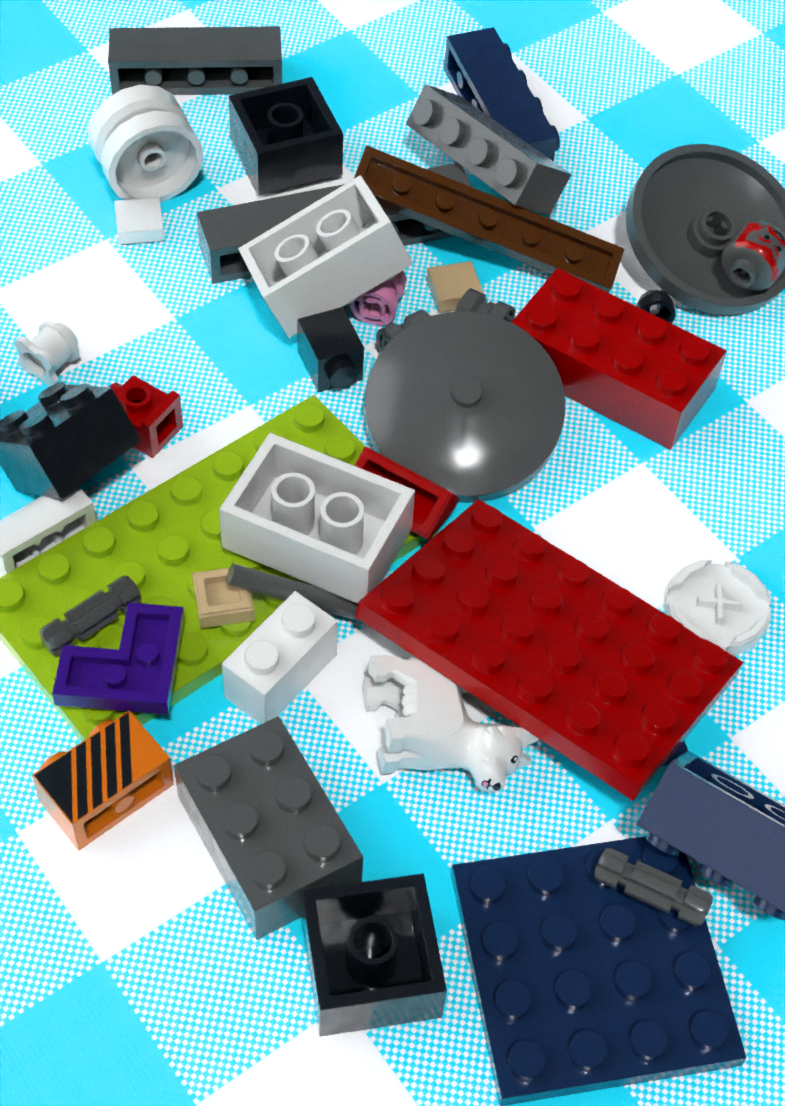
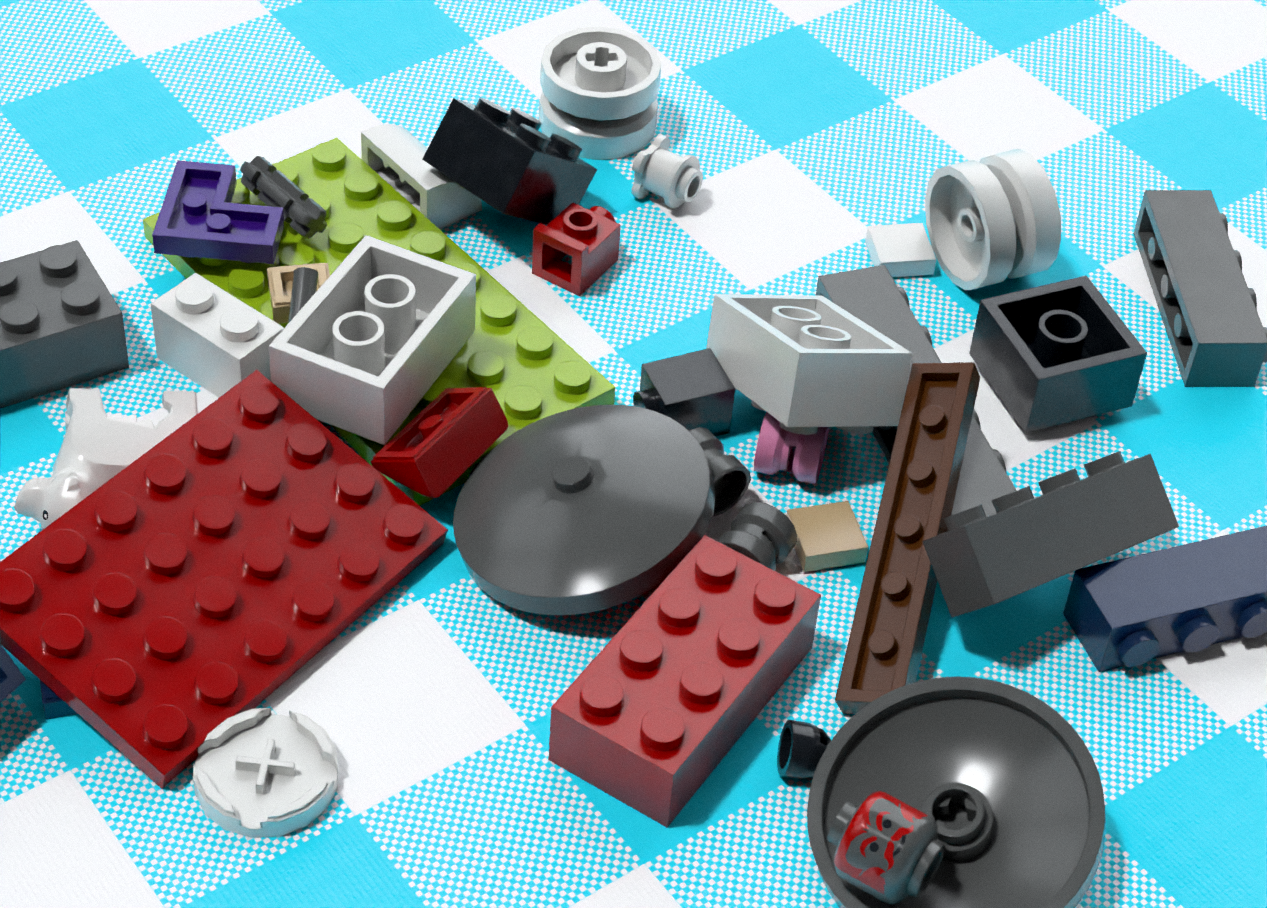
camera: 90 degrees right, 10 degrees down
orange brick [32,710,174,851] -> none

